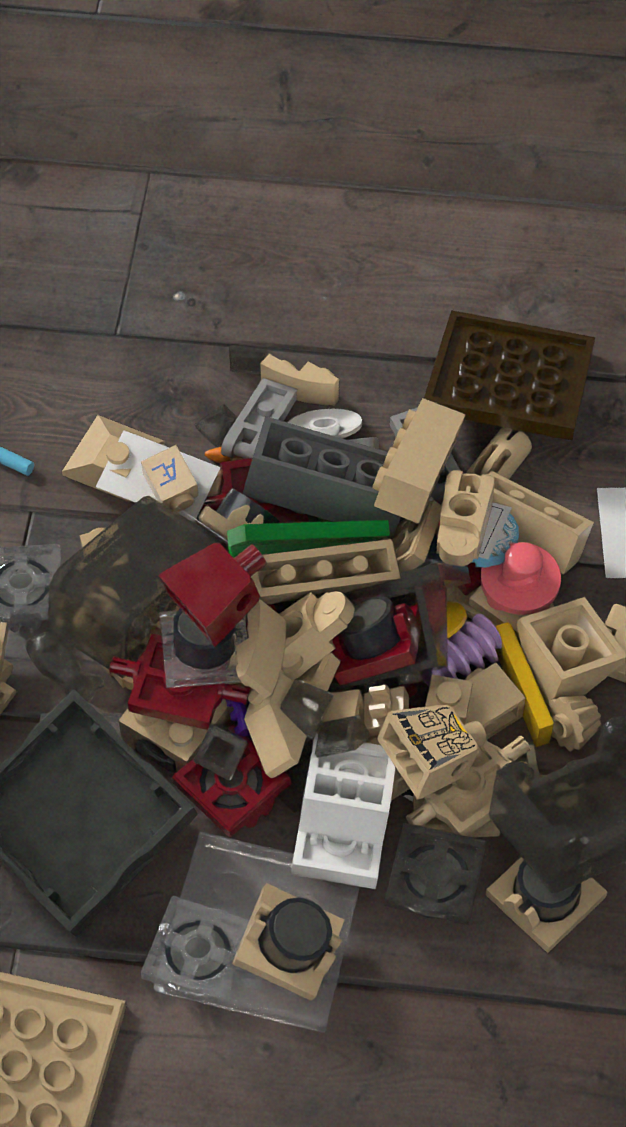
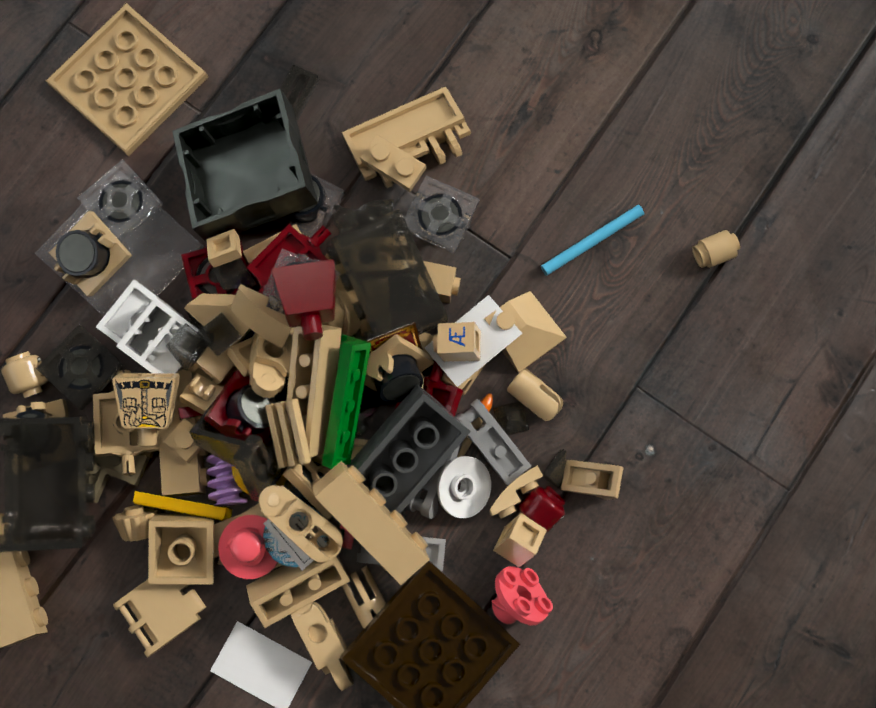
camera: 120 degrees right, 20 degrees up
none -> tan head [1,351,48,398]
none -> tan plate [206,229,242,268]
none -> tan tile [265,398,312,468]
none -> tan piece [290,601,354,691]
none -> coral plate [491,566,553,626]
none -> tan brick [493,513,547,567]
none -> tan arm [507,368,563,421]
none -> dark red head [519,486,565,532]
none -> tan slope [561,460,623,500]

